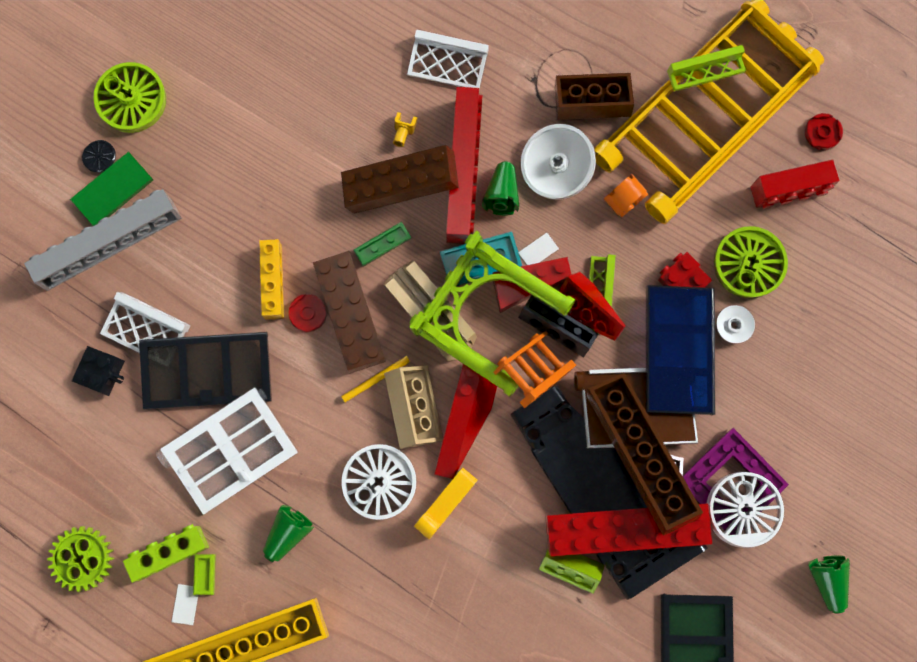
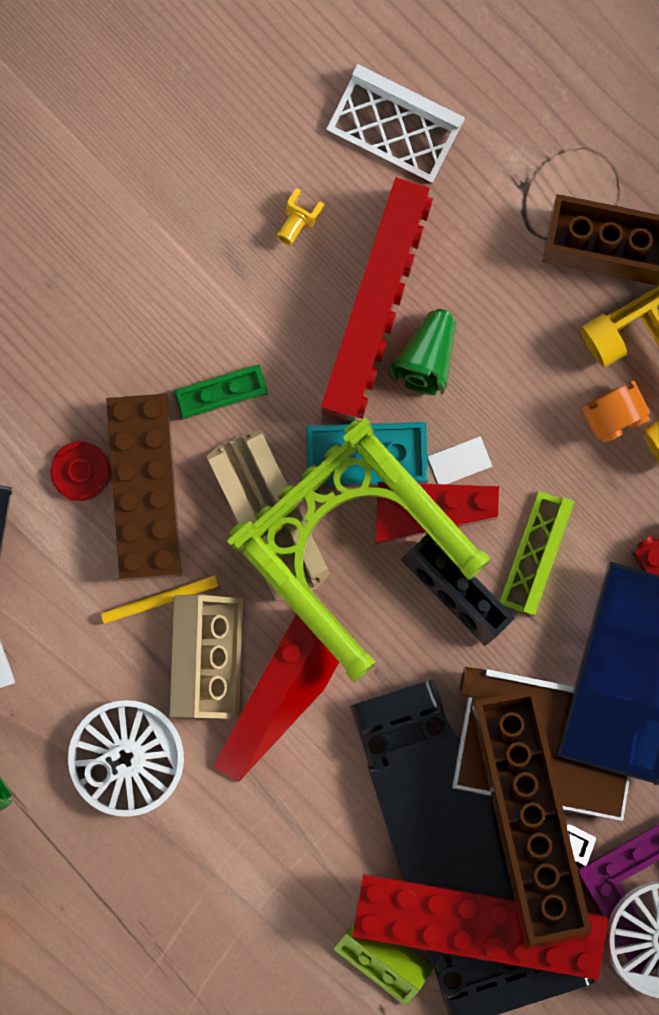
camera: 15 degrees right, 5 degrees up
yellow brick [259,239,284,320] -> none
reddish brown brick [341,145,459,214] -> none
yellow beam [414,468,478,539] -> none
orange fence [493,331,576,408] -> none
white dish [521,124,596,200] -> none
red wedge [559,272,626,341] -> none

